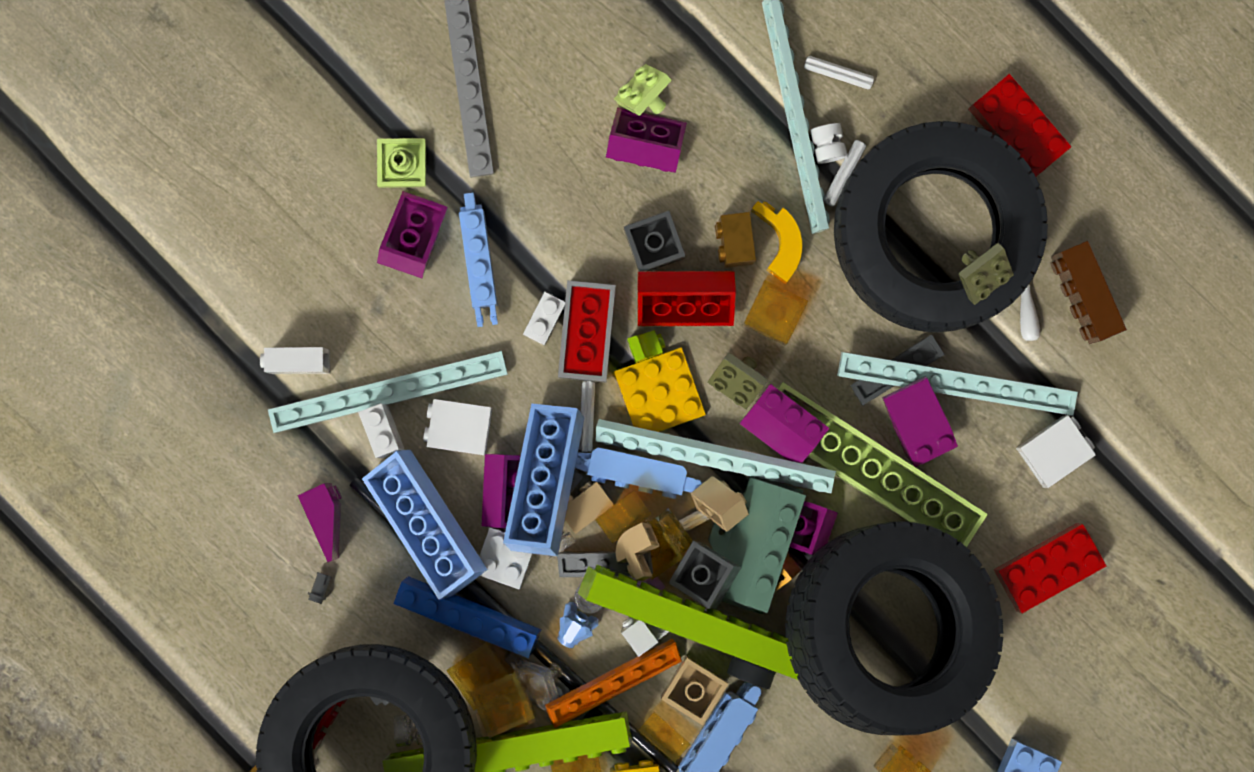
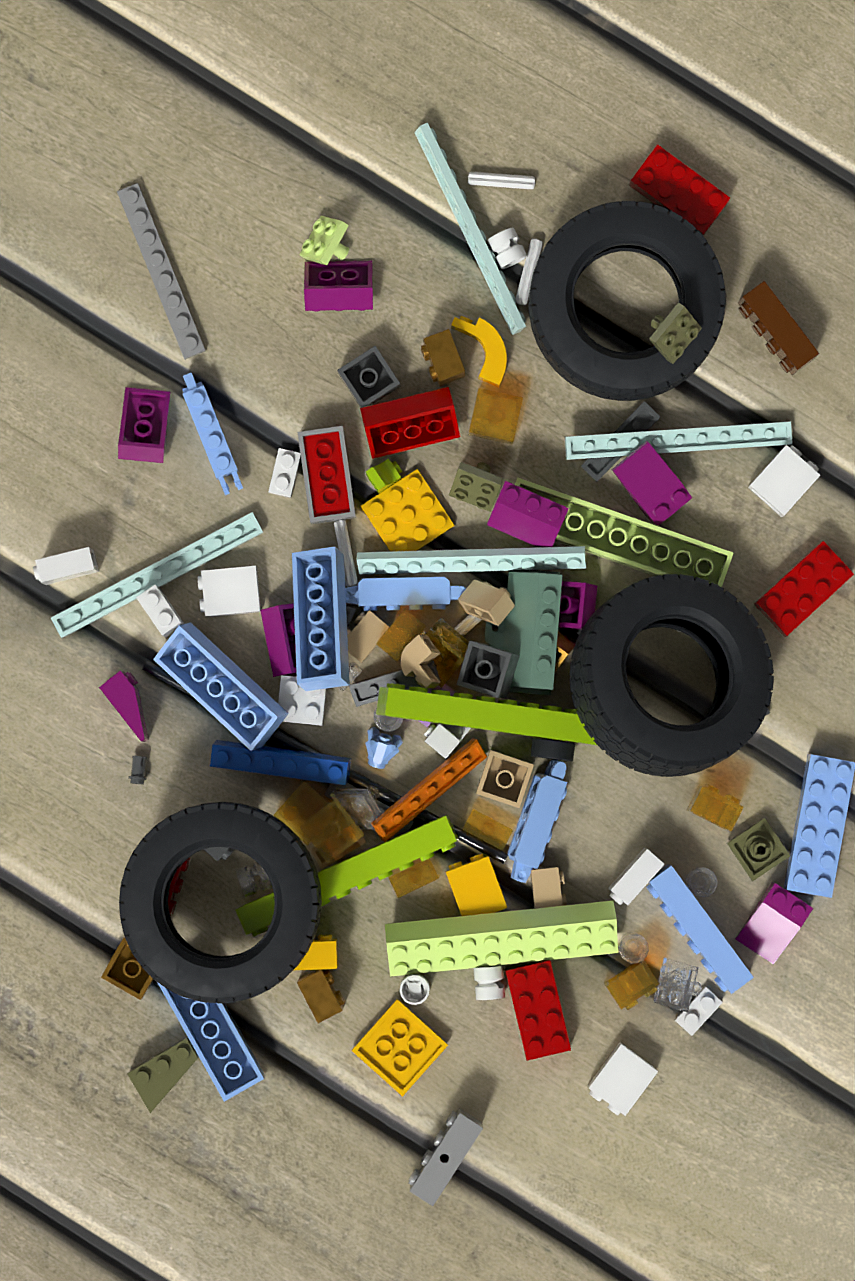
camera: 10 degrees left, 0 degrees up
yellowish green plate [377,138,426,188] -> none
white piece [1020,284,1041,341] -> none

